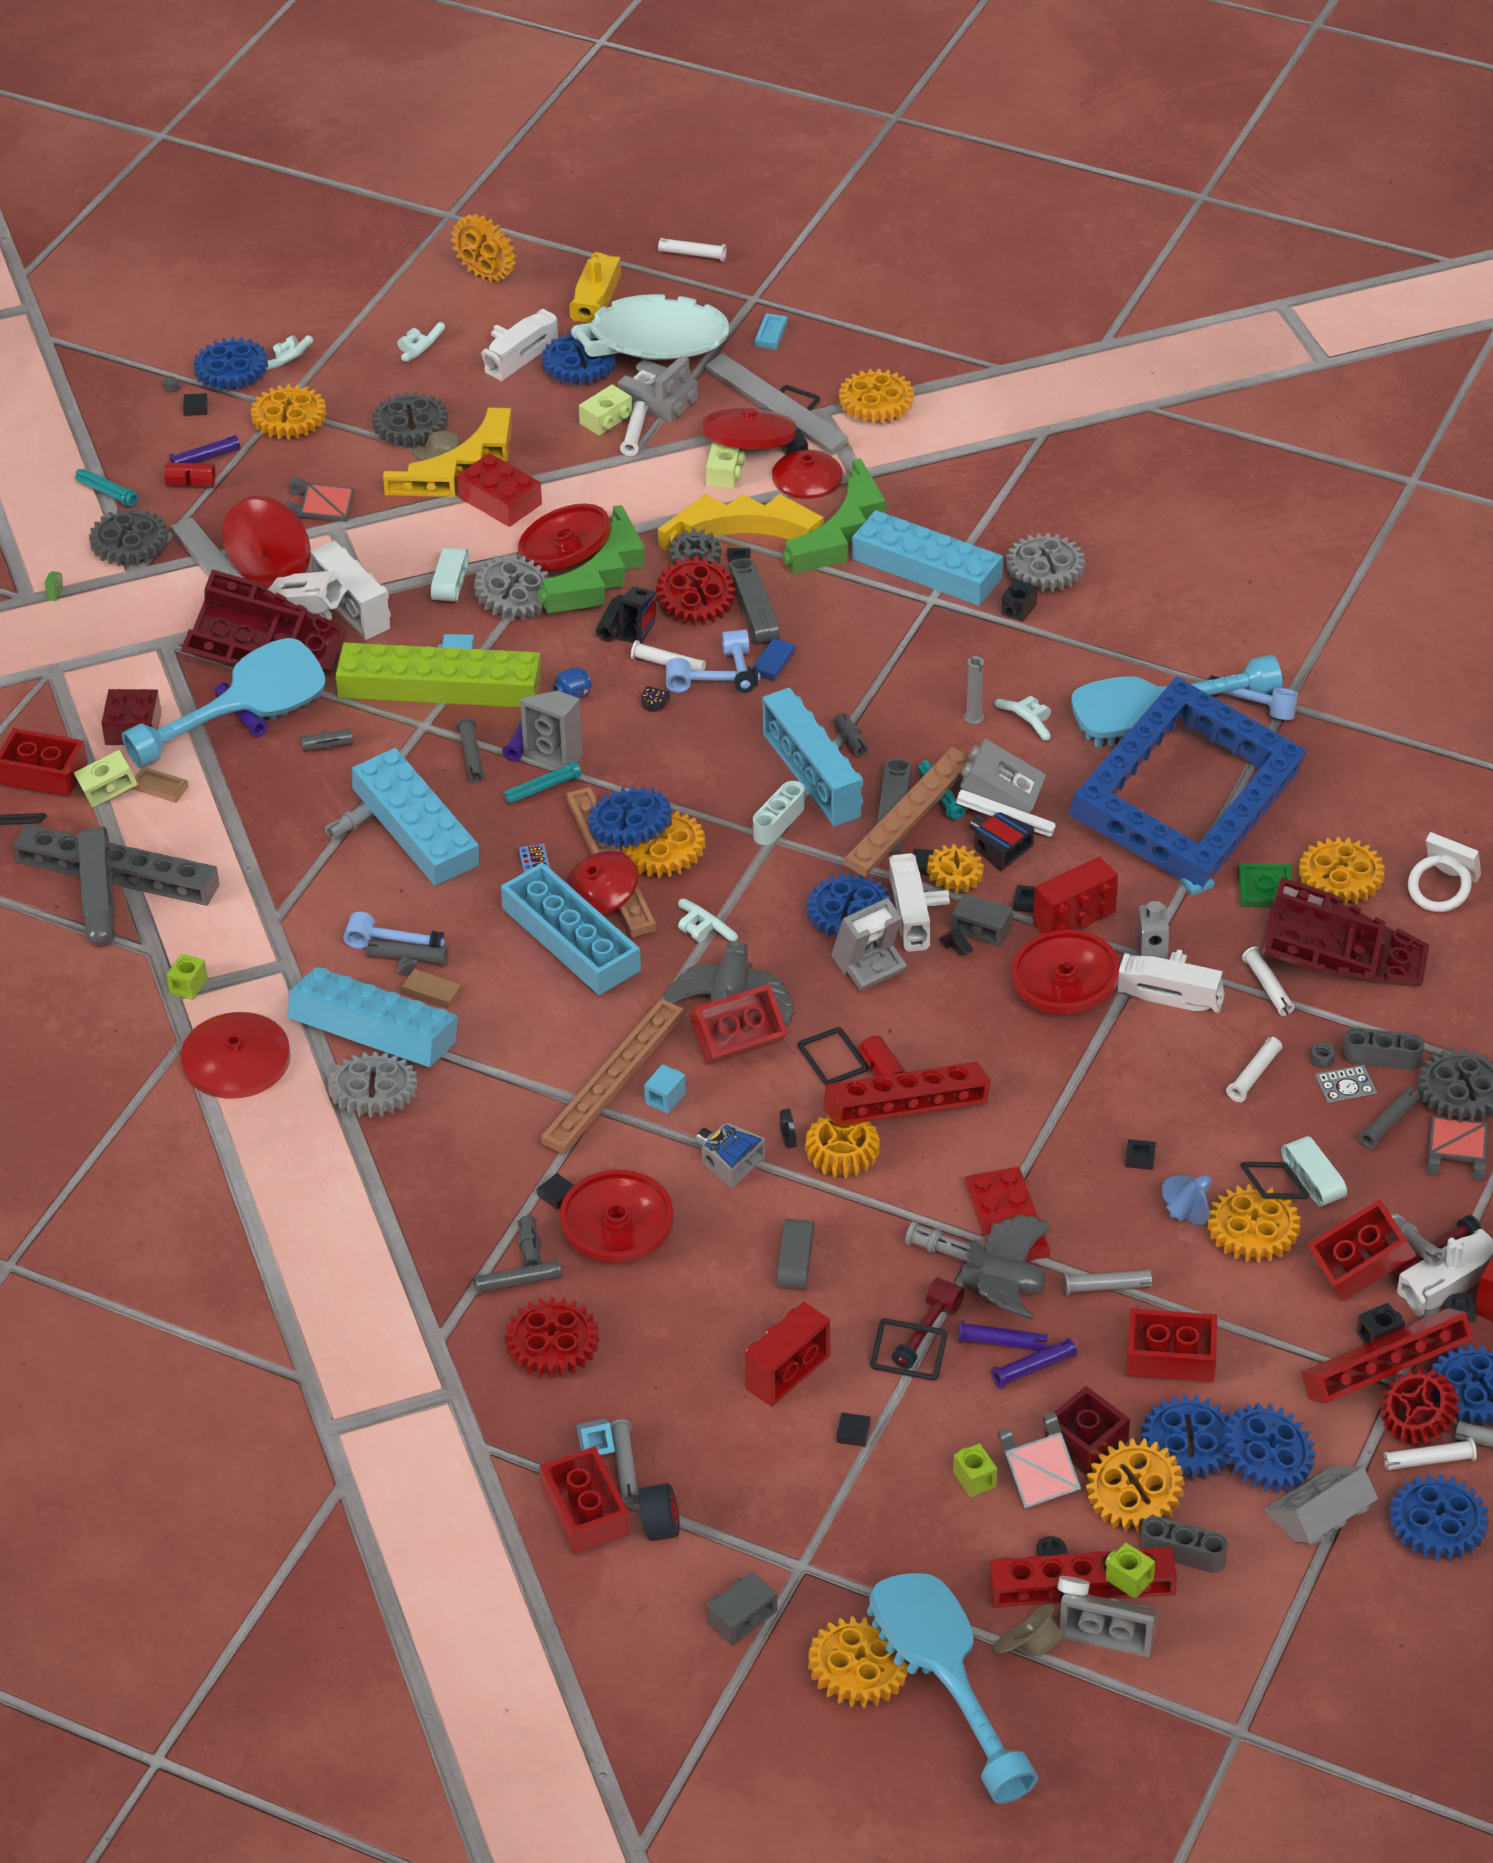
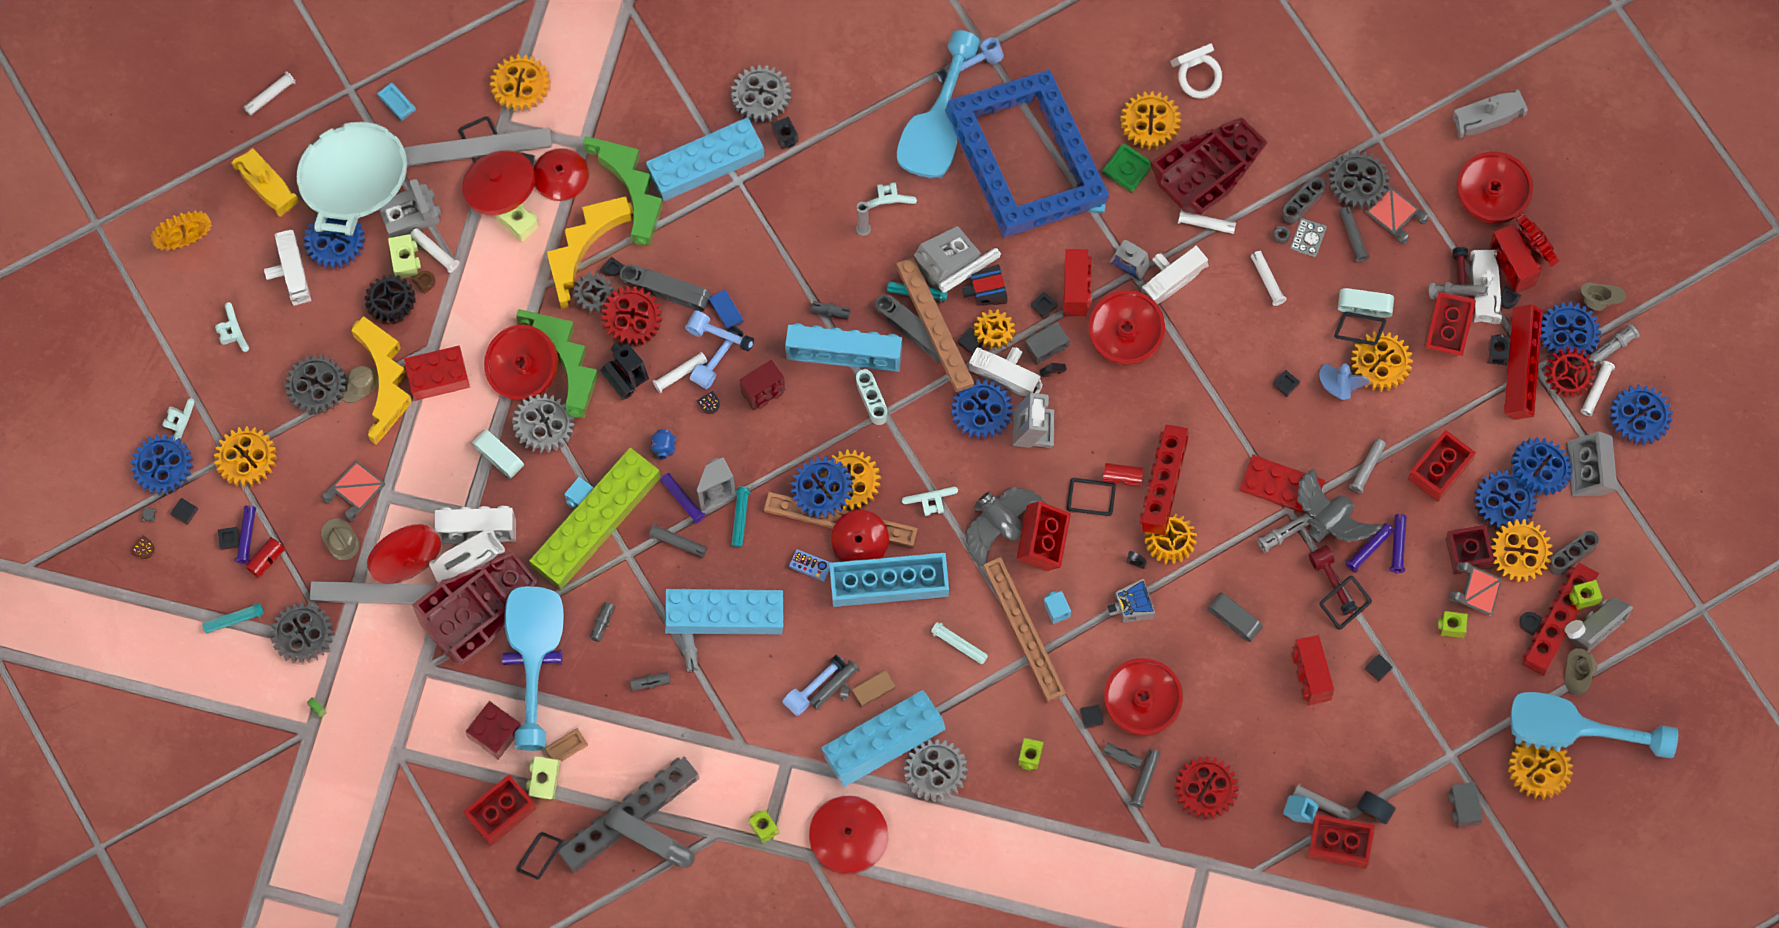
camera: 55 degrees left, 25 degrees up
none -> reddish brown tile [130,535,155,559]
none -> black tile [218,527,239,550]
none -> black gear [364,274,416,325]
none -> reddish brown tile [412,271,435,294]
none -> dark grey pin [630,672,671,691]
none -> dark red brick [739,359,785,410]
none -> light aqua axle [931,622,988,664]
none -> lime brick [1019,738,1043,771]

